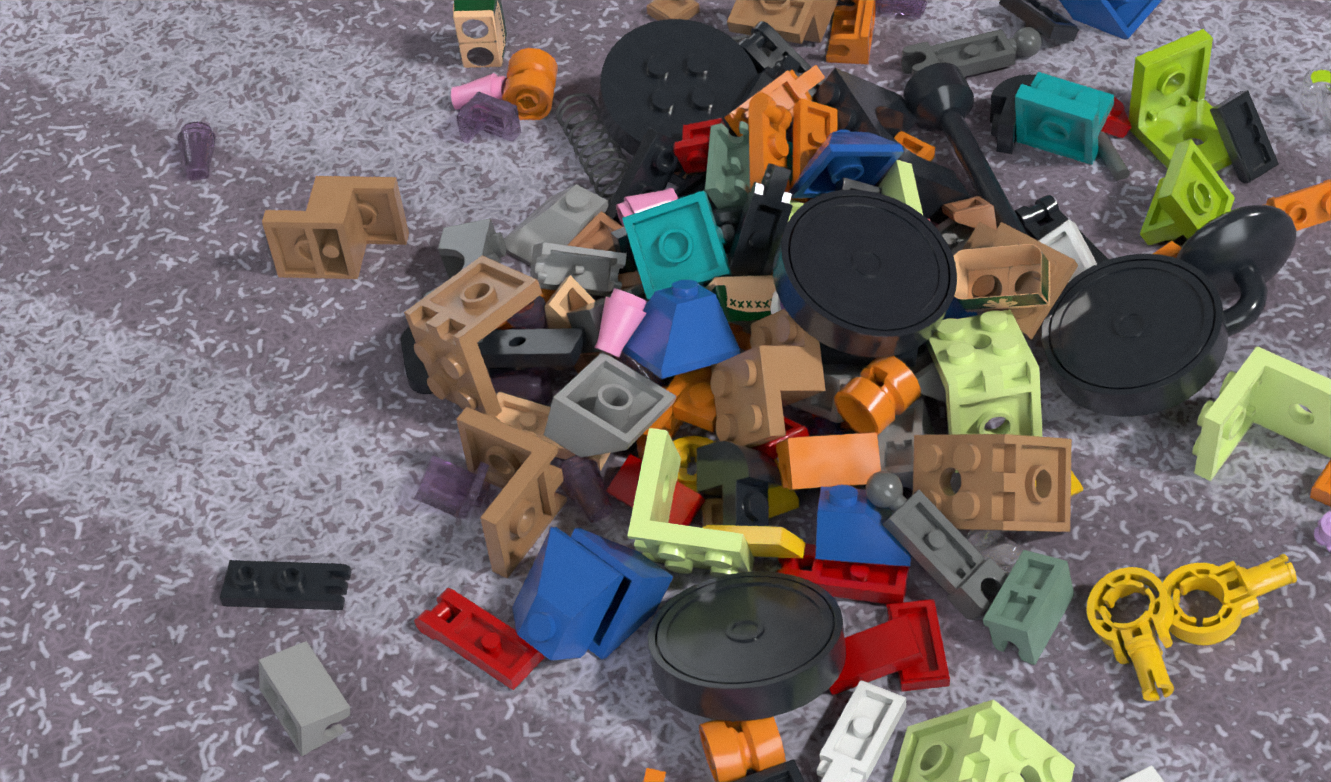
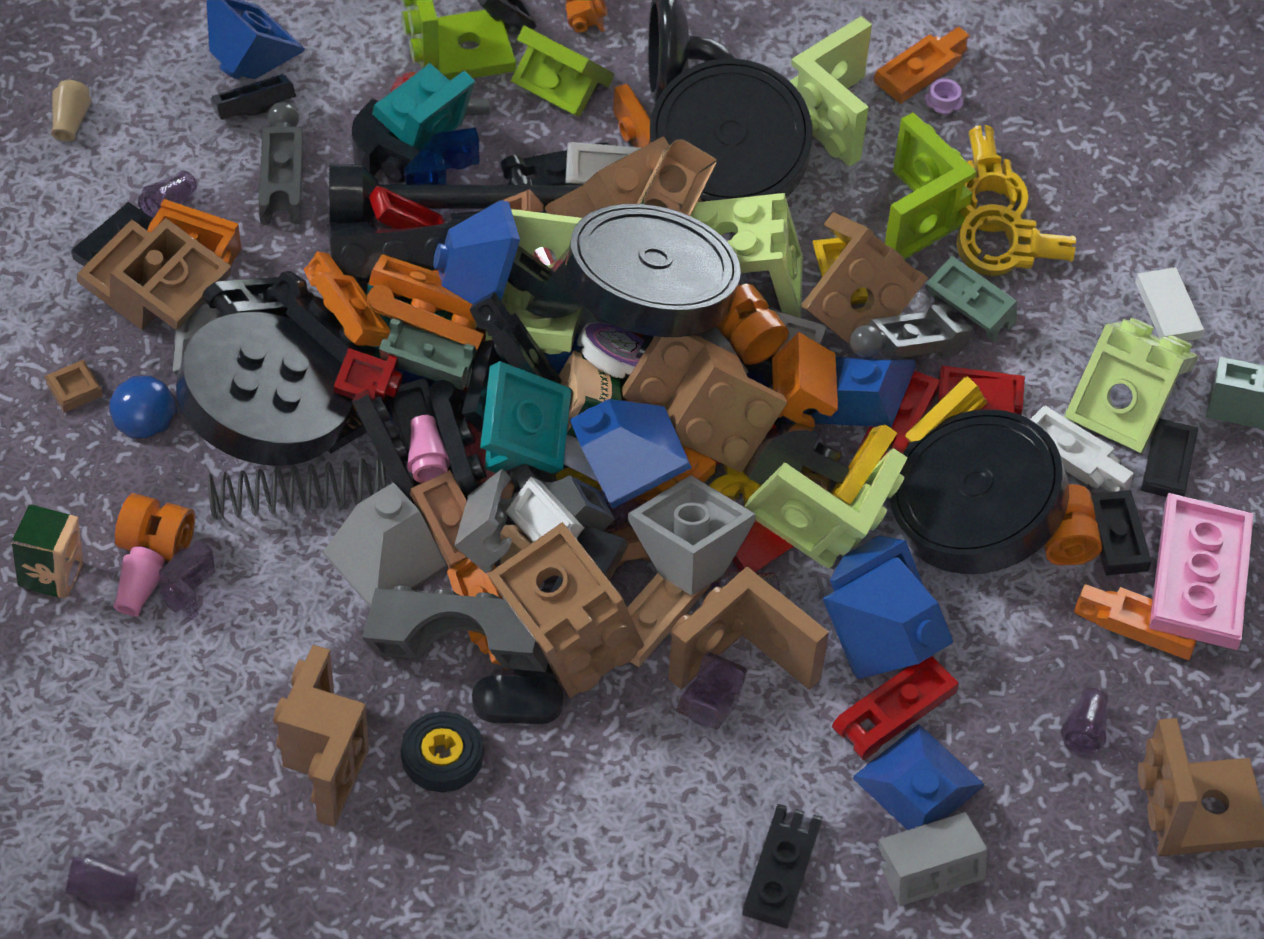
camera: 85 degrees left, 5 degrees up
bright pink cone [595,288,647,357] -> none
none -> red tile [369,186,445,229]
none -> black bush [400,711,484,793]
none -> clear blue slope [404,127,480,185]
none -> white tile [506,477,584,542]
none -> blue slope [853,724,984,830]
none -> lime bracket [885,112,977,260]
none -> yellow tile [905,376,987,443]

